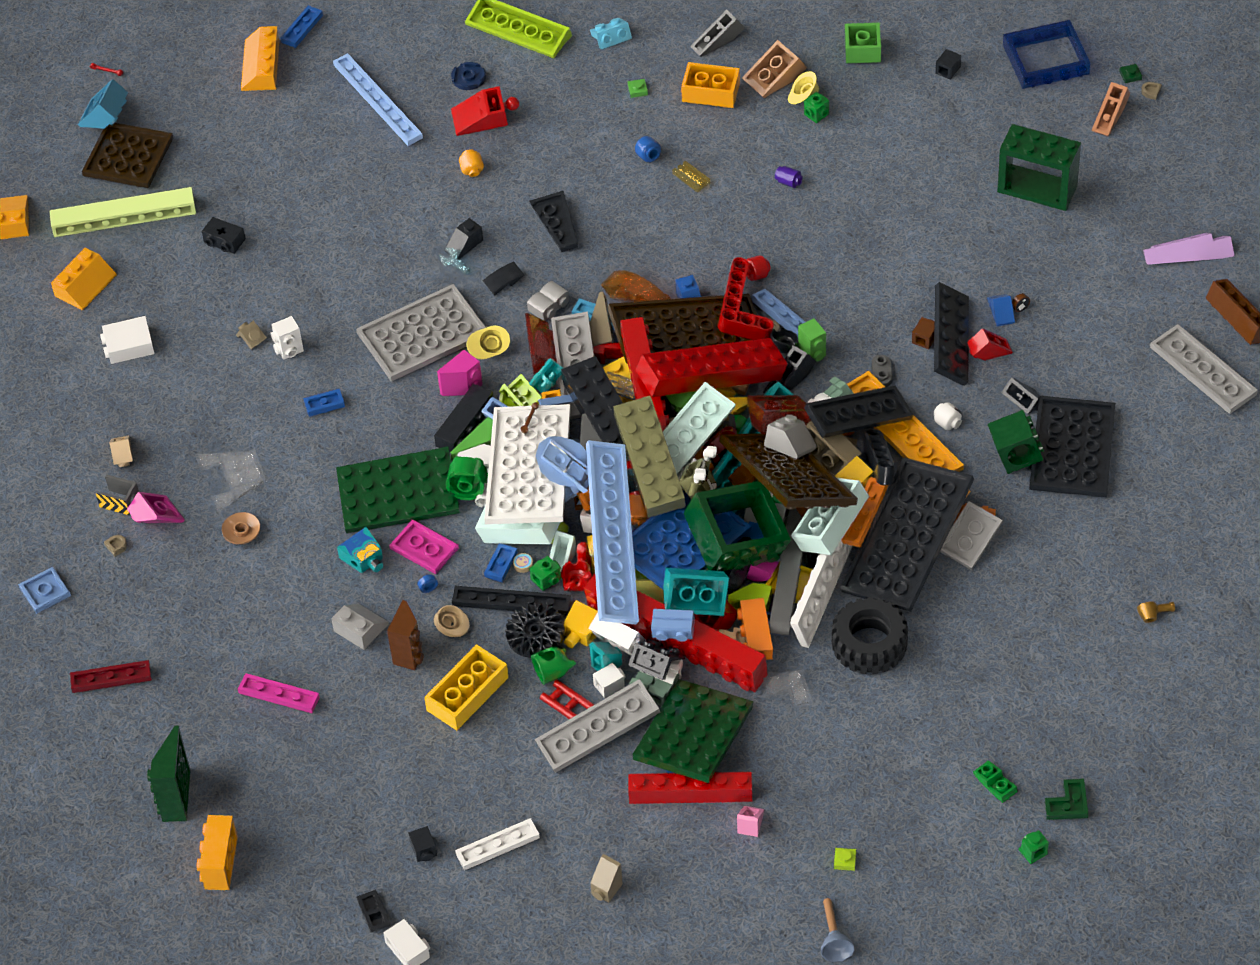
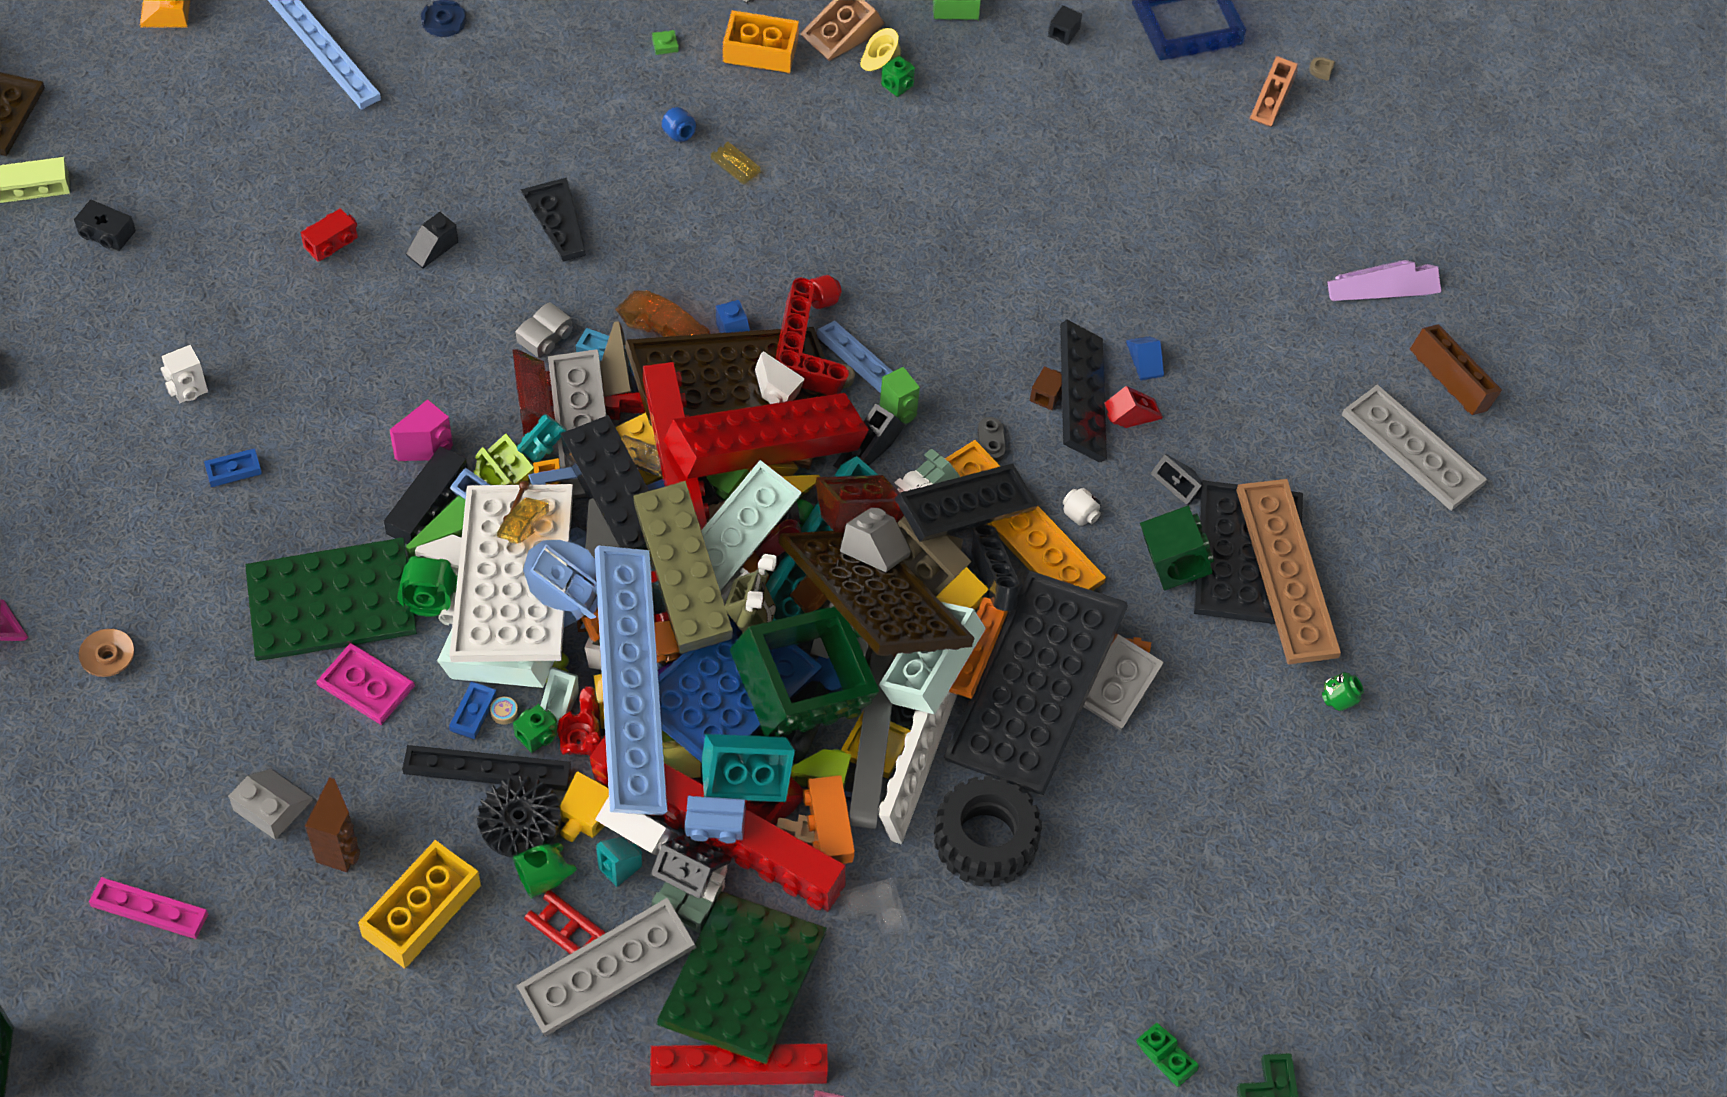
camera: 10 degrees left, 5 degrees up
clear wing [196,451,267,513] -> none
dark tan bracket [236,320,267,350] -> none
torso [337,527,383,573] -> none
light grey plate [356,284,486,382] -> none
blue tile [417,574,438,593] -> none
tan hat [434,605,470,637] -> none
clear light blue bar [439,247,470,275] -> none
red slope [451,86,519,136] -> none
light orange head [459,149,484,177] -> none
light yellow piece [466,325,510,359] -> none
black slope [482,261,525,296] -> none
white brick [593,663,625,698] -> none
dark pink brick [747,561,779,582] -> none
black hair [770,328,798,354] -> none
dark purple brick [775,166,803,188] -> none
dark green window [997,124,1081,211] -> none
tile [1012,293,1030,312] -> none
dark green plate [1119,64,1142,83] -> none
pearl gold bar [1137,601,1175,623] -> none
none -> red brick [301,208,358,262]
none -> clear yellow slope [497,497,549,543]
none -> white slope [755,351,805,404]
none -> medium nougat plate [1236,479,1341,665]
none -> green head [1322,672,1364,711]

